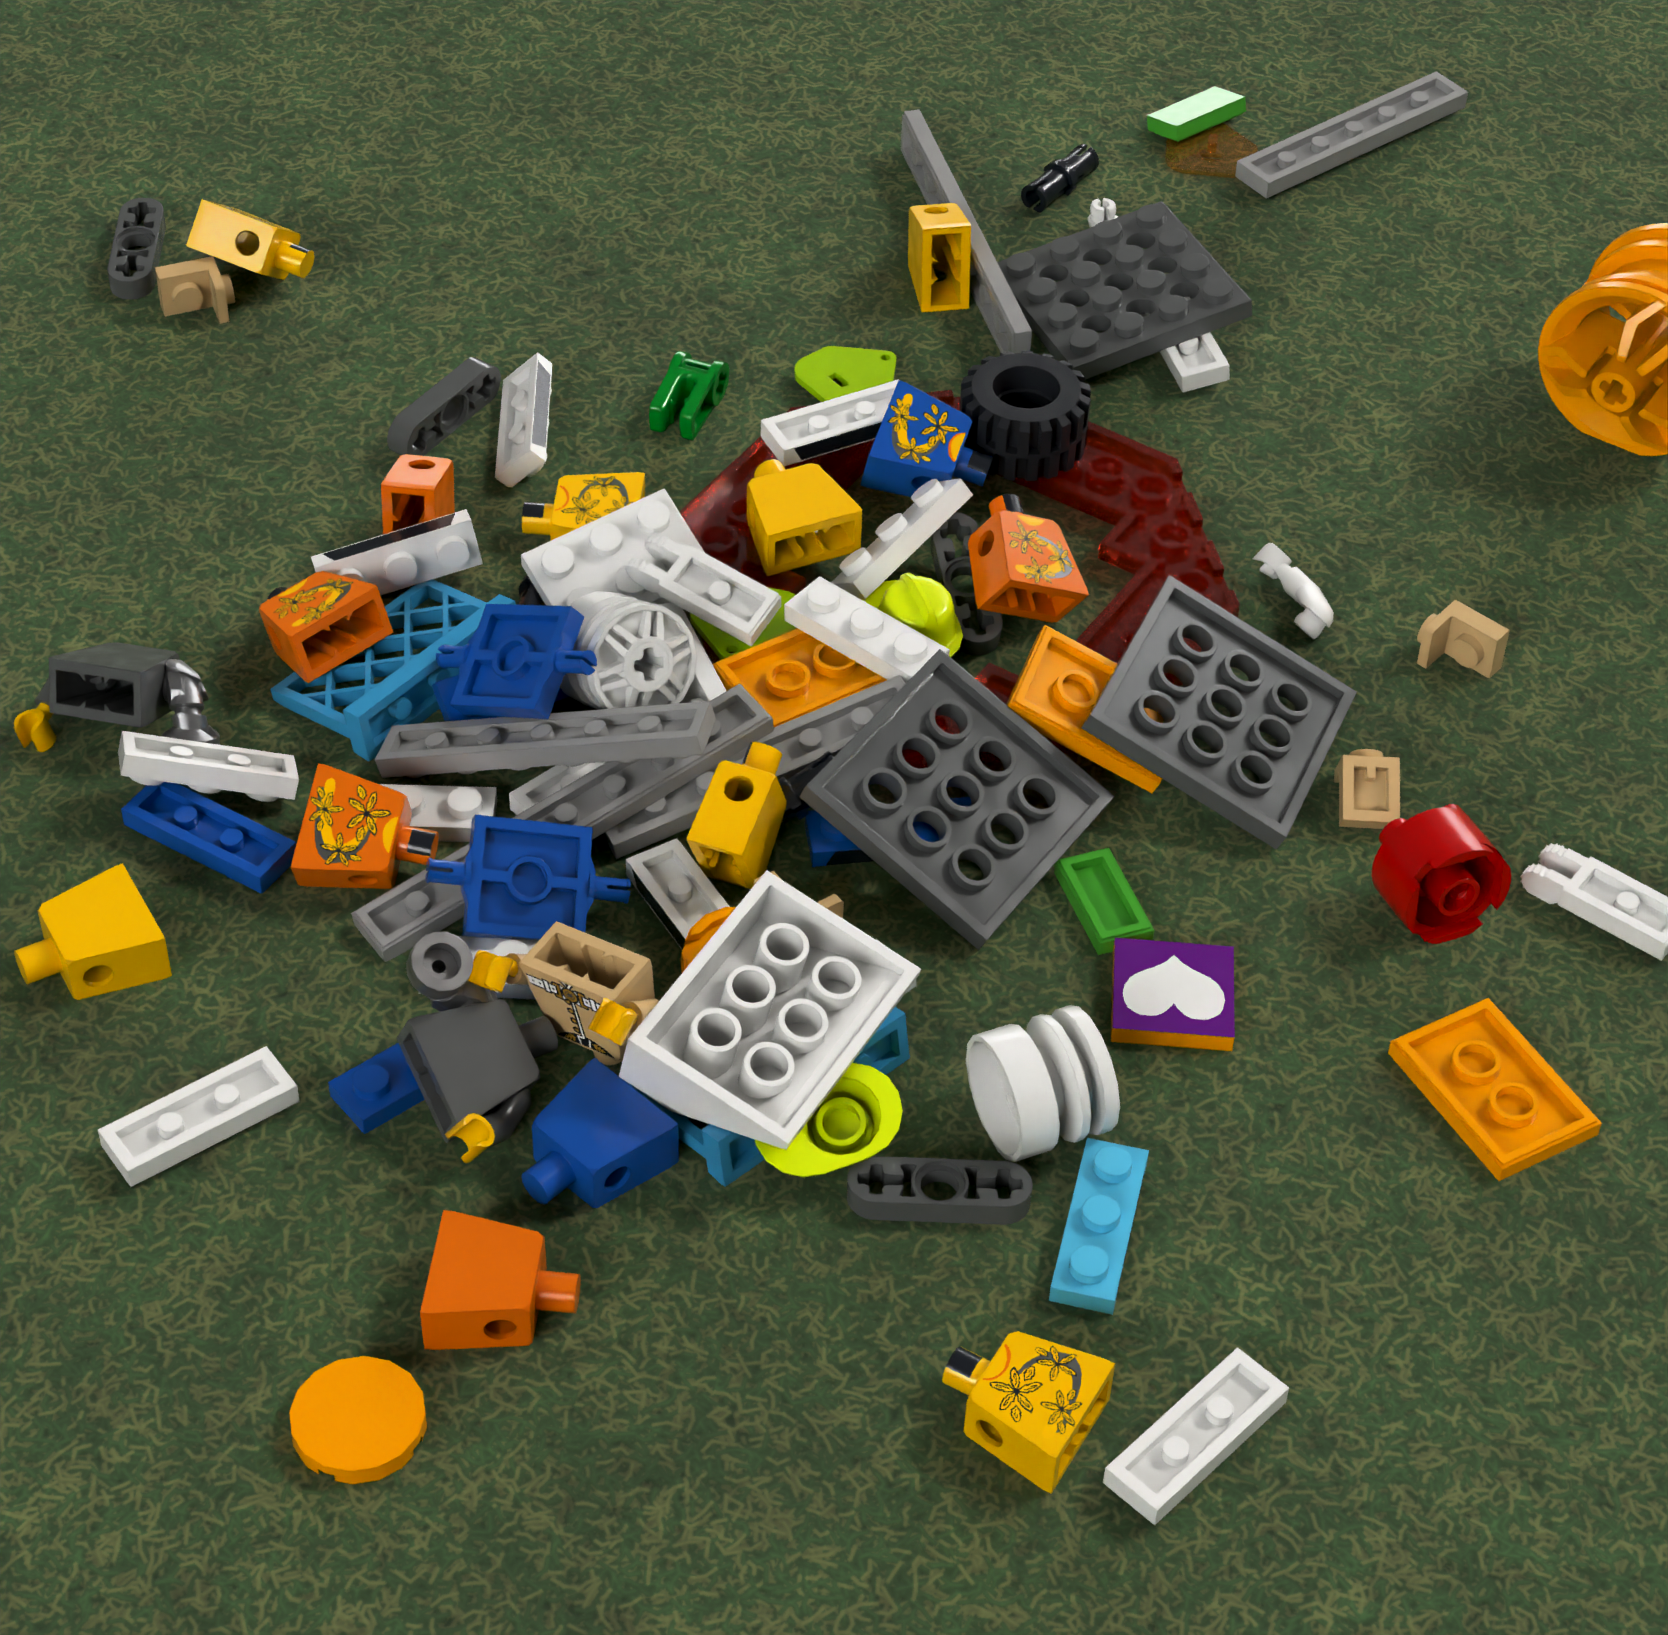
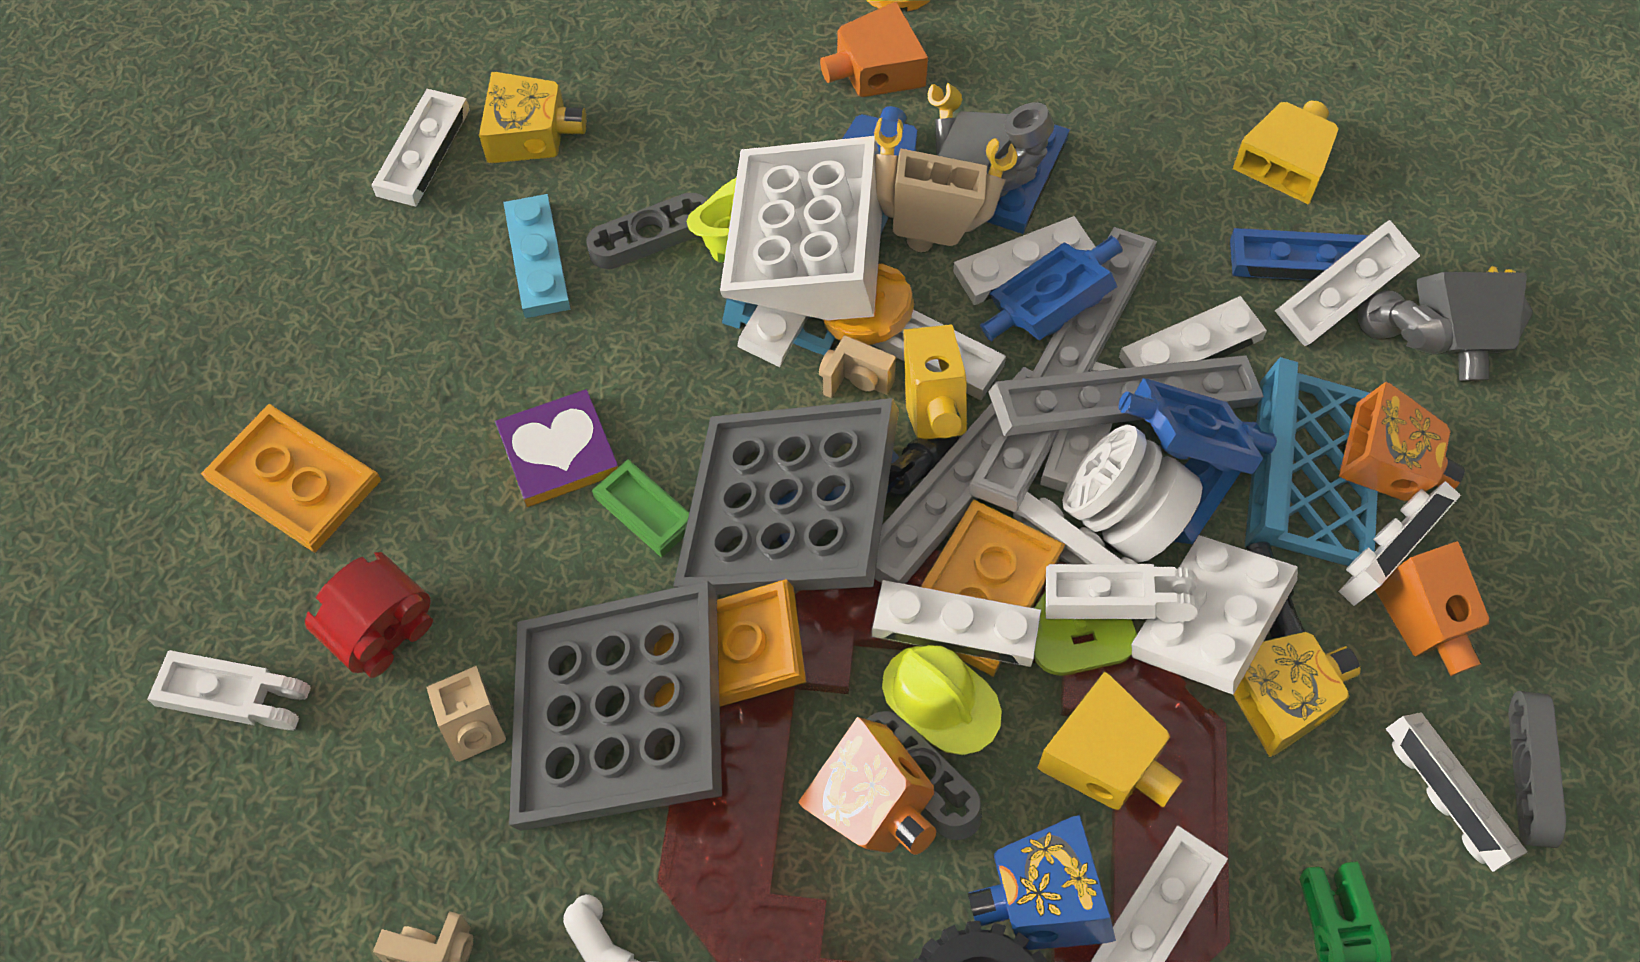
camera: 155 degrees right, 15 degrees up
white plate [98,1046,300,1187] -> none
orange torso [290,763,439,889] -> none
white plate [831,478,973,599] -> none
white wheel [966,1005,1120,1162] -> none

